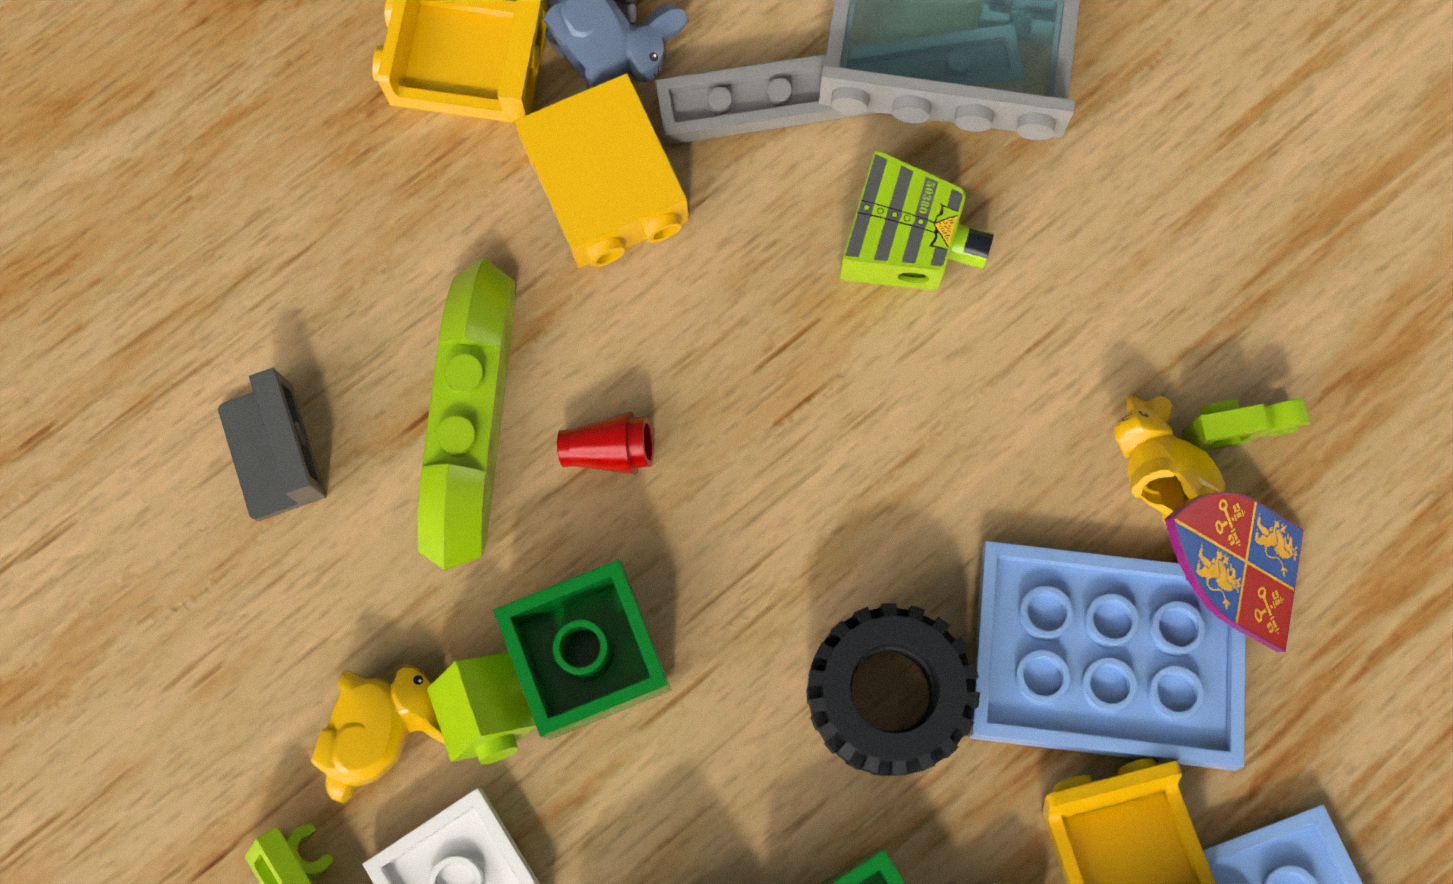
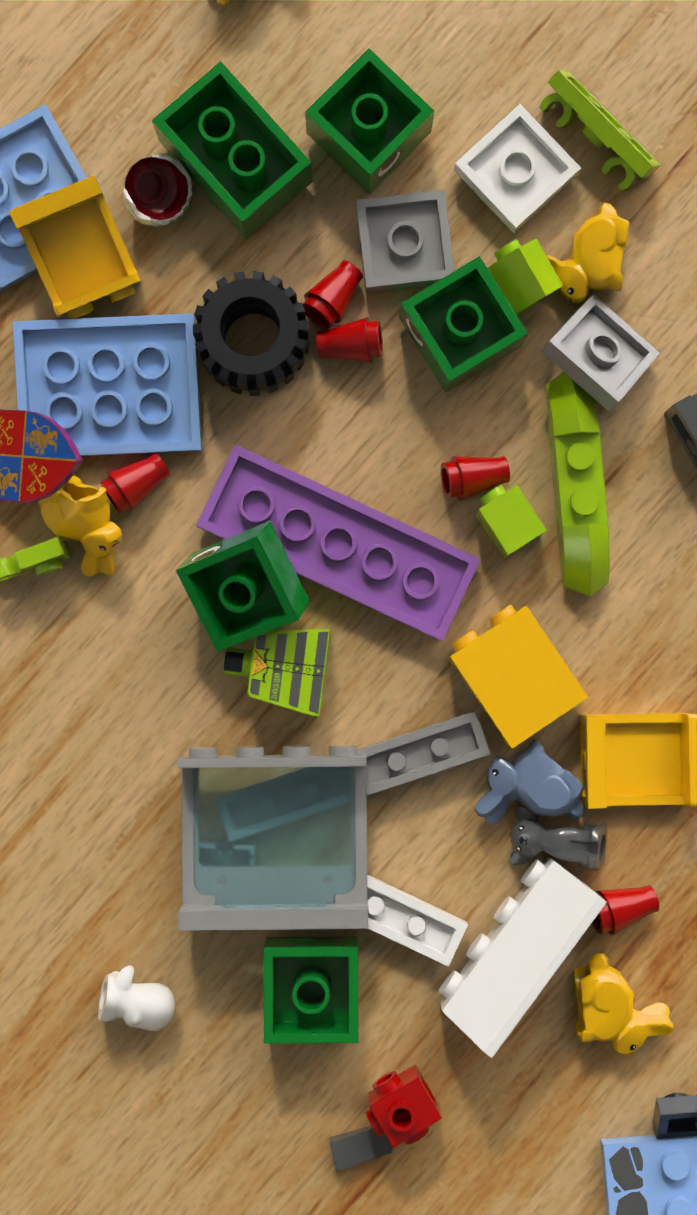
camera: 165 degrees right, 10 degrees up
none -> red cone [100,453,171,513]
none -> green brick [175,520,310,652]
none -> medium lavender plate [196,444,481,642]
none -> red cone [303,260,363,329]
none -> red cone [316,317,383,363]
none -> light grey plate [356,190,455,293]
none -> lime brick [475,485,547,559]
none -> light grey plate [541,294,660,412]

